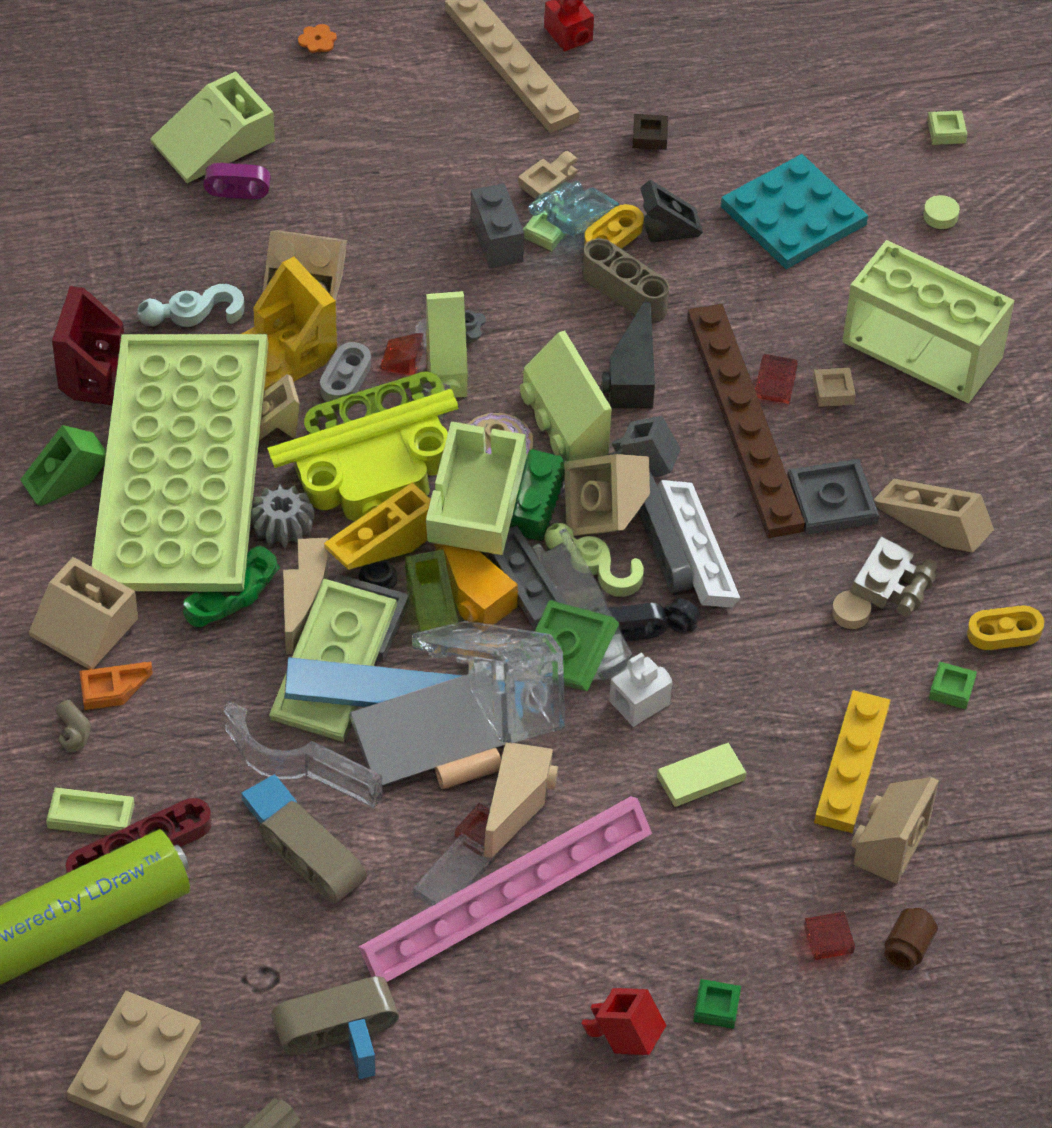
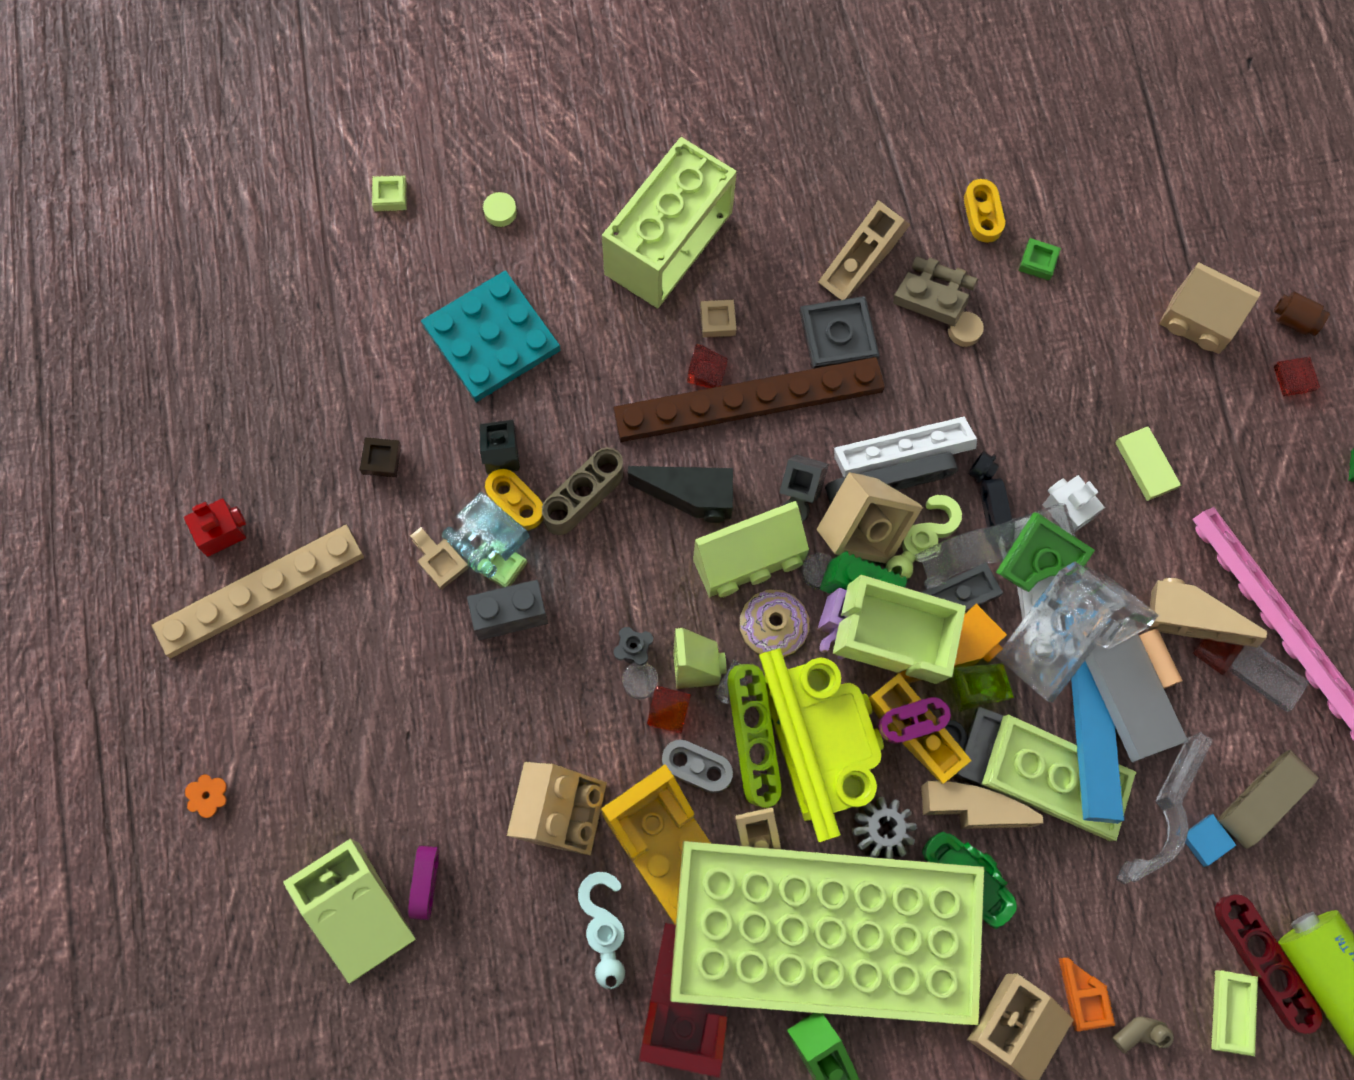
camera: 90 degrees left, 20 degrees up
yellow plate [814,690,890,833] -> none
none -> magenta beam [879,697,951,744]

